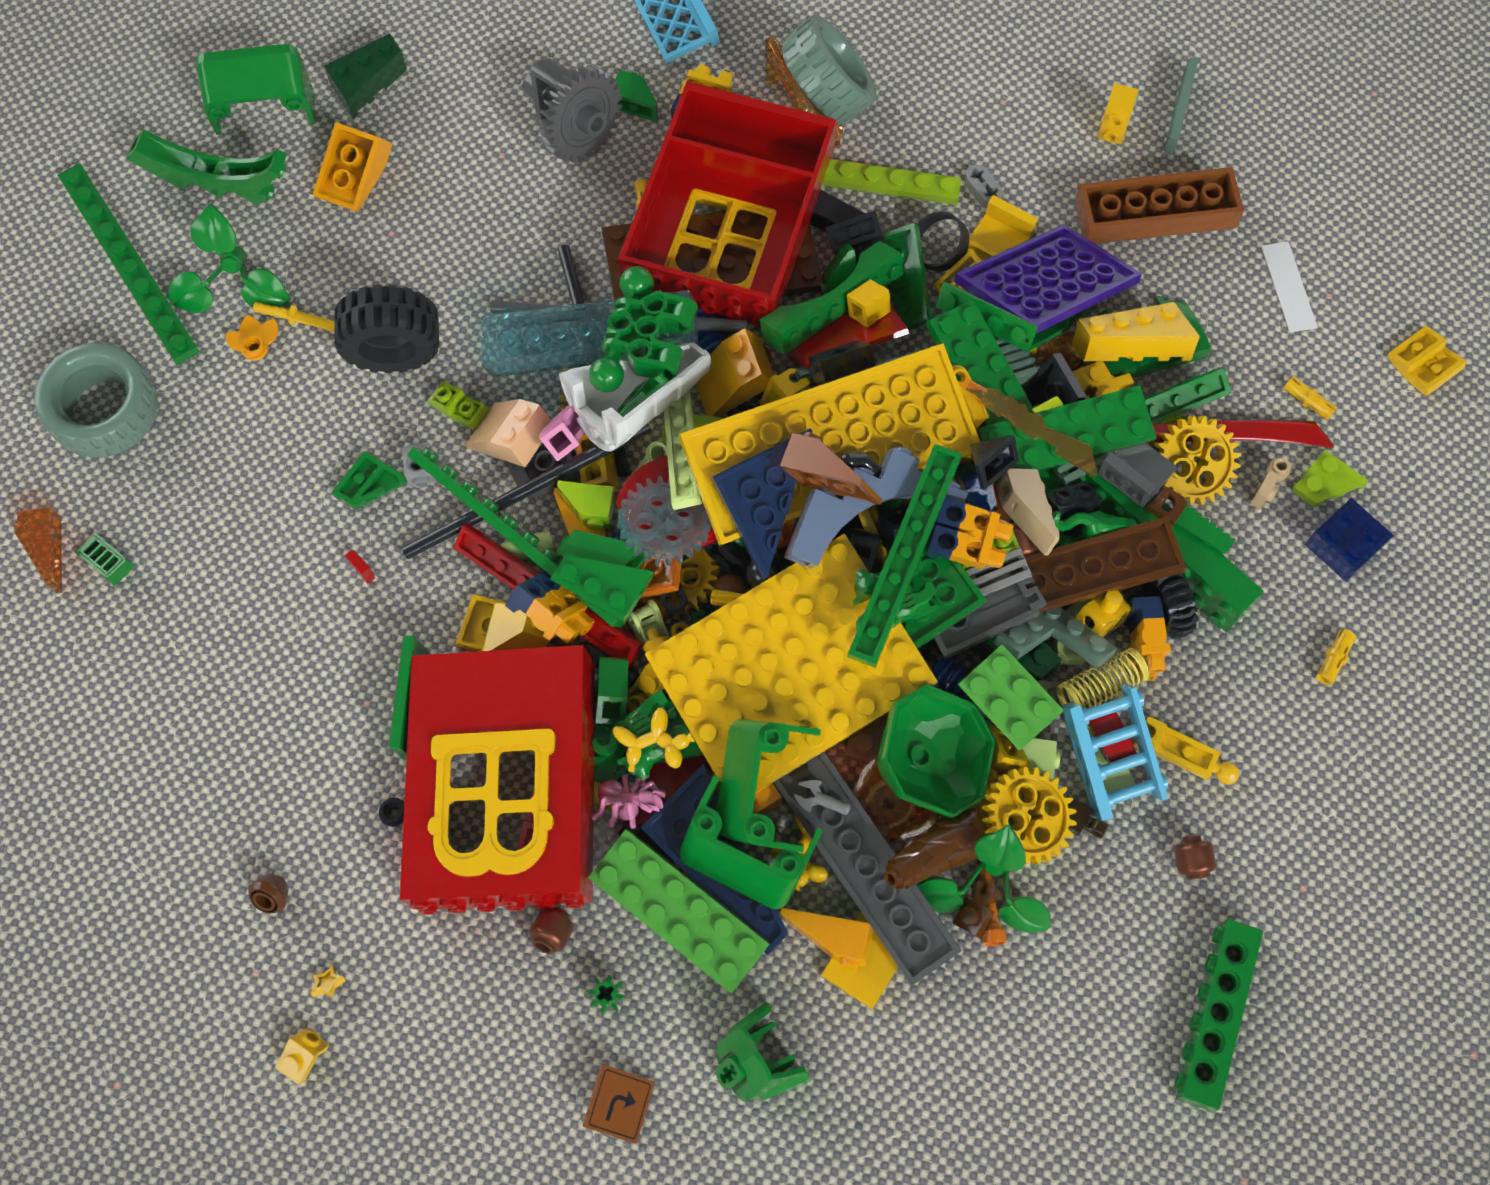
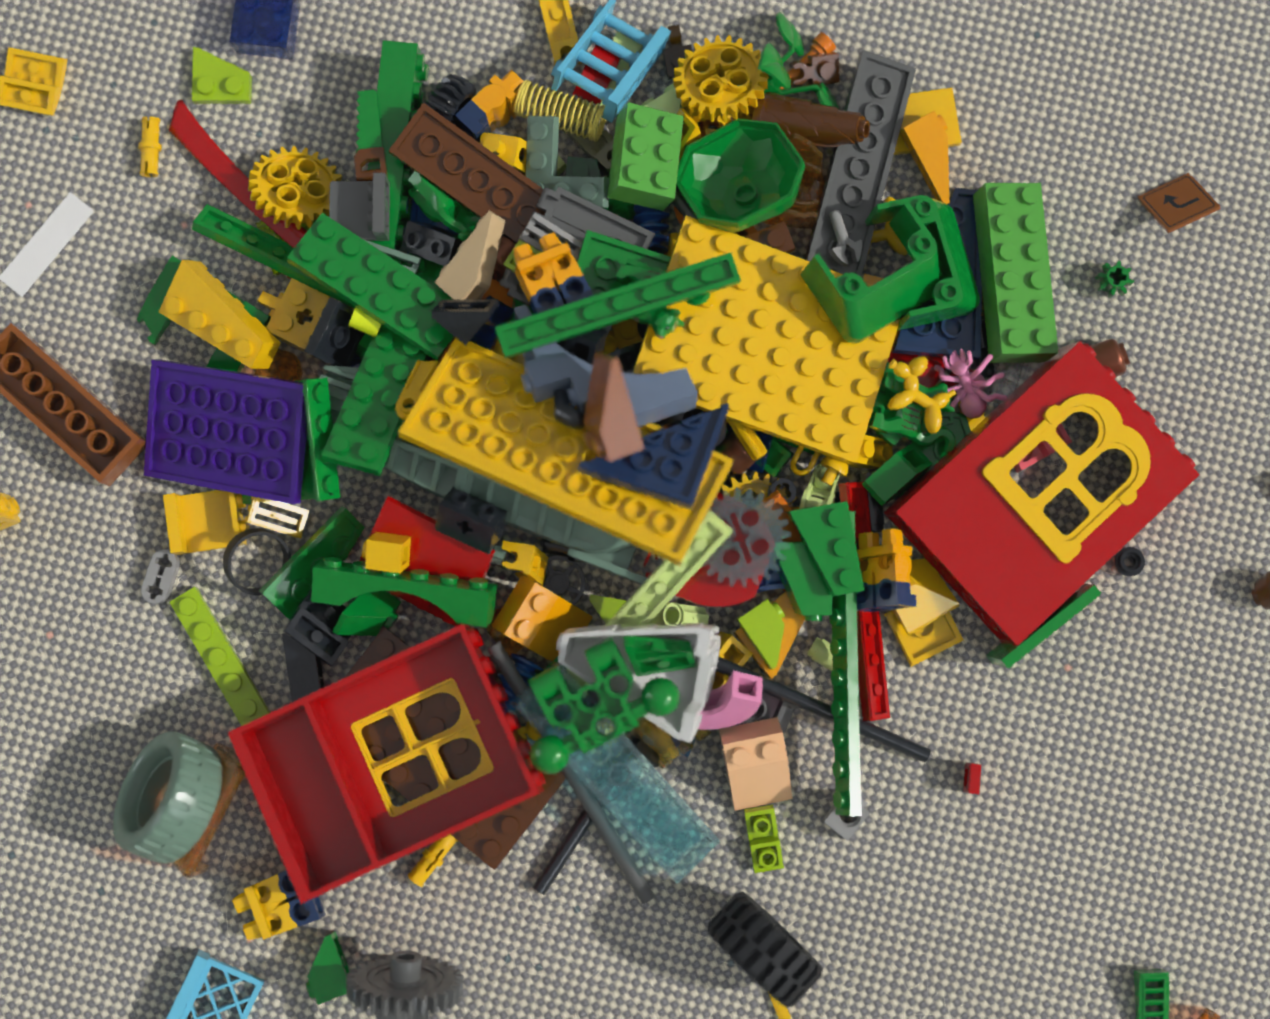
camera: 130 degrees left, 15 degrees up
green wing [331,451,407,510] -> none
green piece [715,1001,811,1102] -> none
clear orange sword [965,380,1097,476] -> none
tan plate [1250,458,1291,509] -> none

